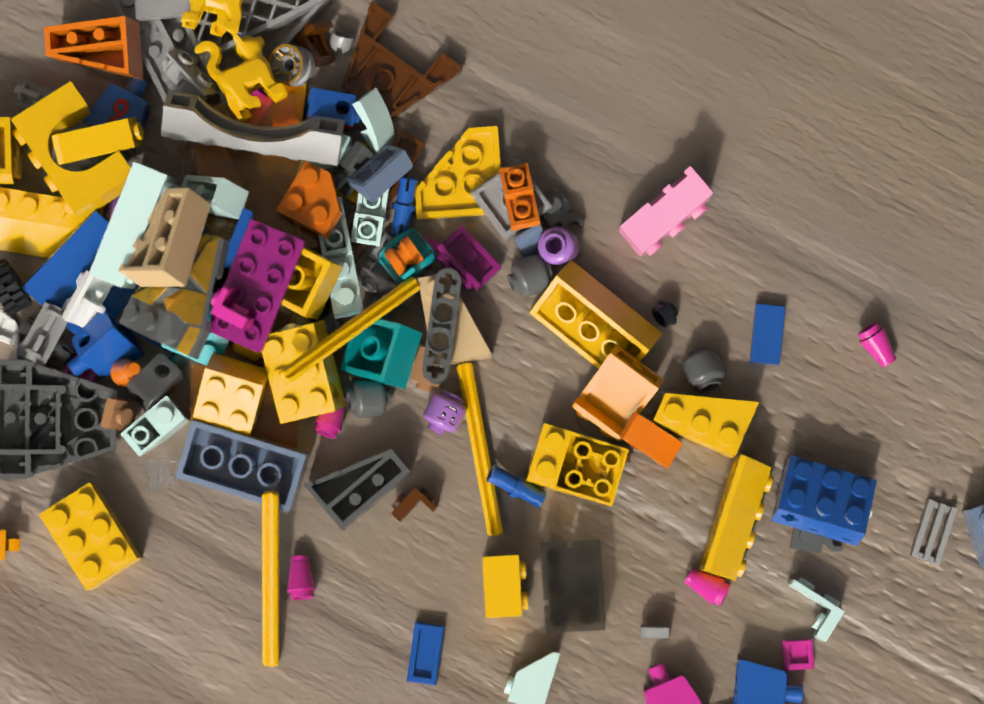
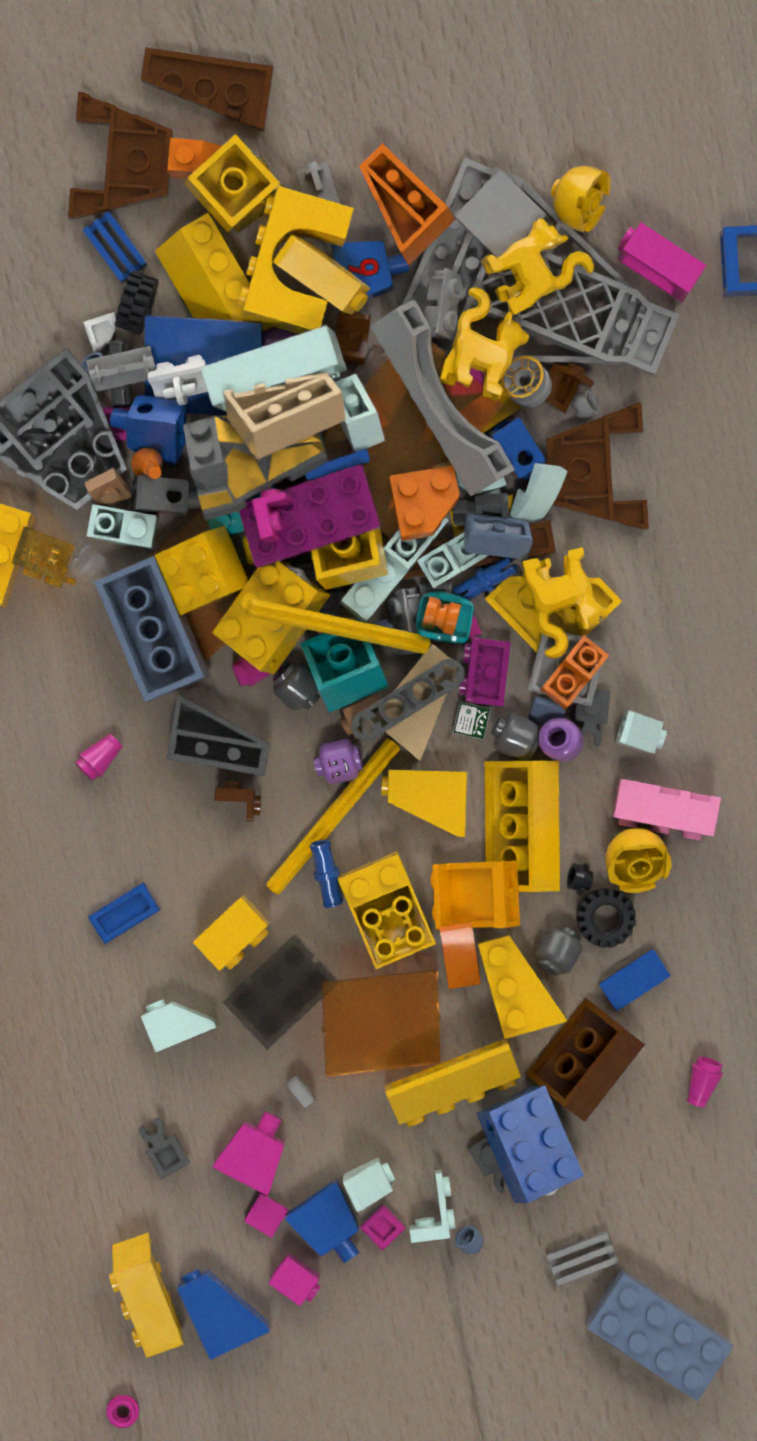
camera: 55 degrees right, 5 degrees up
yellow axle [262,491,280,667] -> none
dark pink cone [685,568,731,606] -> none
none -> clear yellow bracket [11,526,77,588]
none -> clear orange piece [322,969,441,1077]
none -> reddish brown bracket [336,311,371,365]
none -> light aqua slope [343,1157,396,1212]
none -> yellow slope [381,770,467,837]
none -> tile [452,701,491,740]
none -> sand blue hinge [455,1225,484,1254]
none -> yellow animal [521,547,608,659]
none -> reddish brown slope [526,998,645,1122]
none -> black tyre [576,888,636,948]
none -> yellow cylinder [605,828,672,893]
none -> light aqua slope [615,711,667,754]

